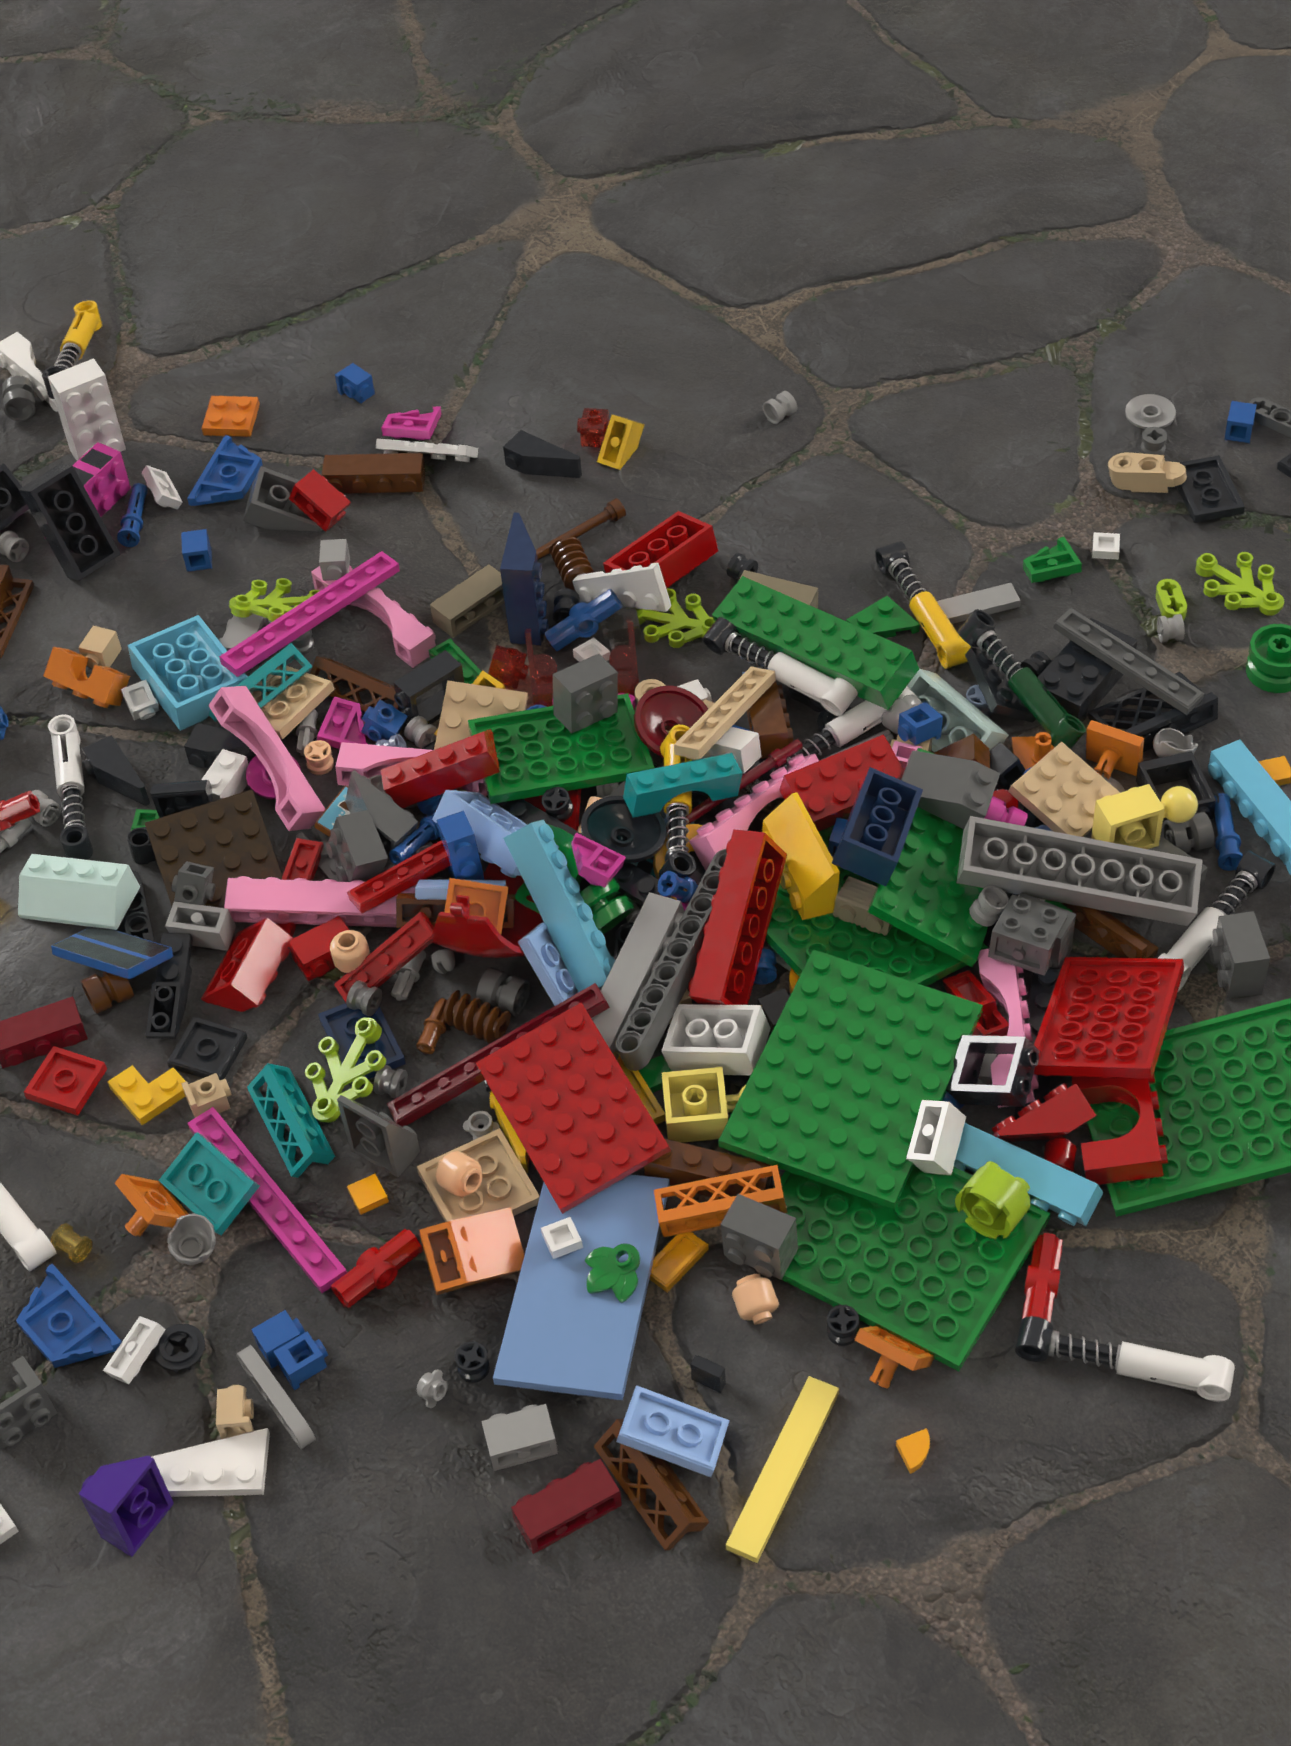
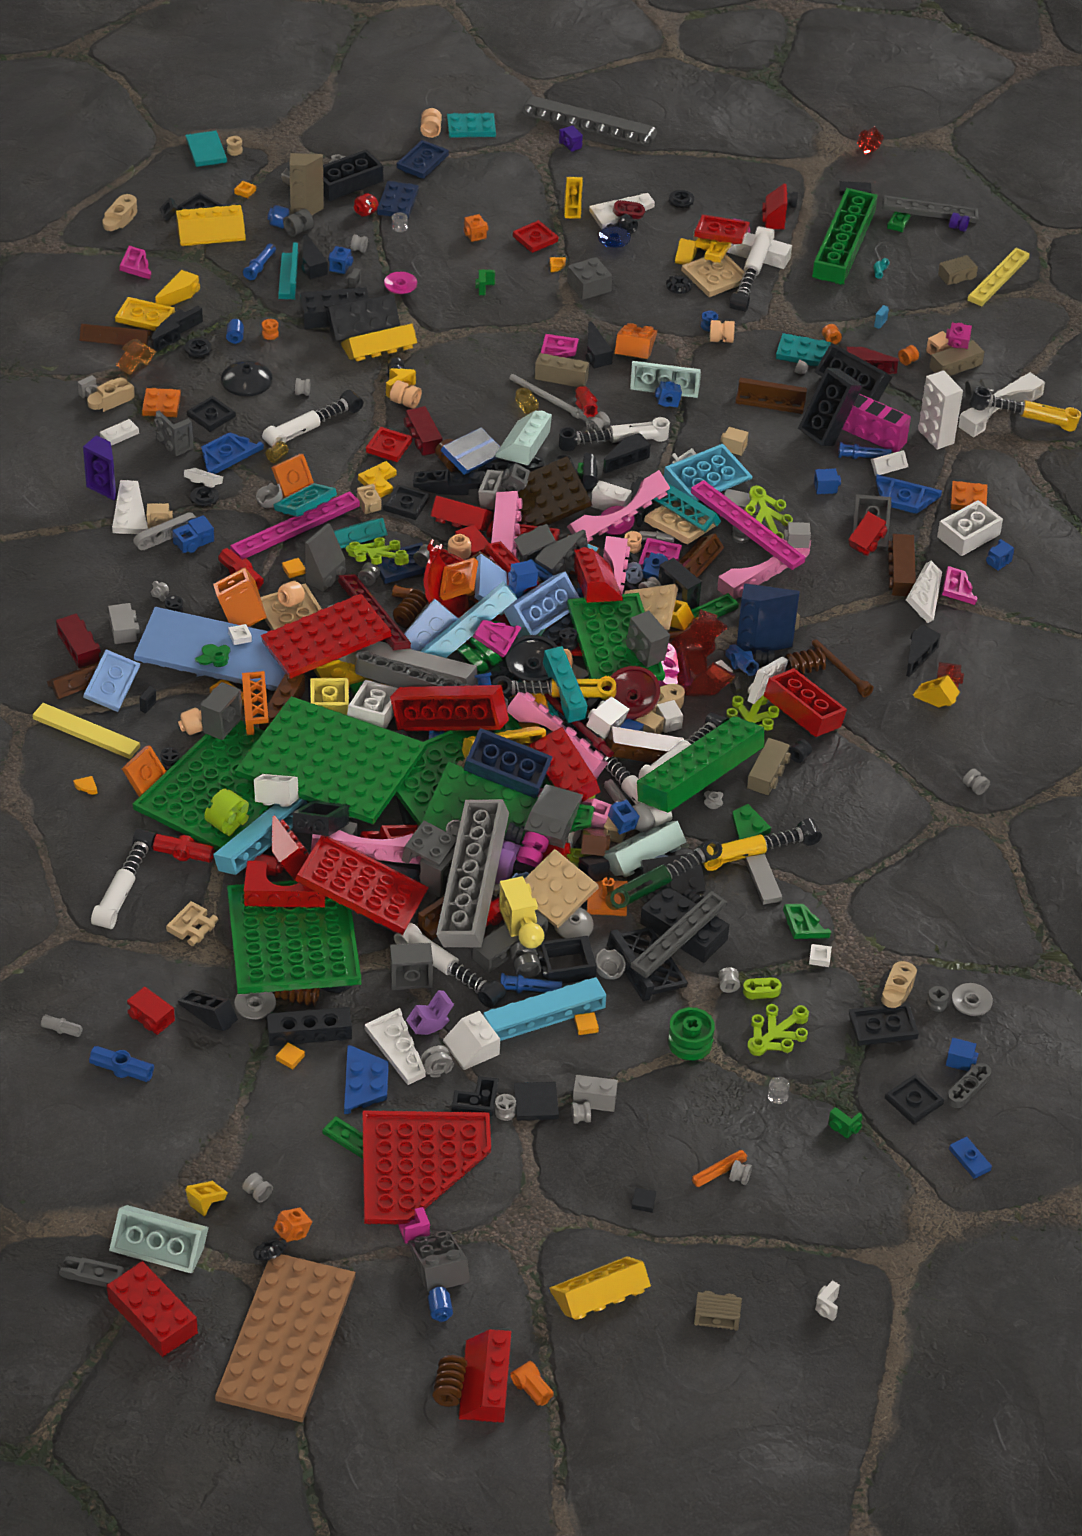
camera: 85 degrees right, 5 degrees down
orange arch [43,647,130,708] -> none
tan plate [674,667,776,760] -> none
orange tile [1086,720,1144,780] -> none
none -> tan plate [166,901,218,946]
none -> white brick [937,500,1003,556]

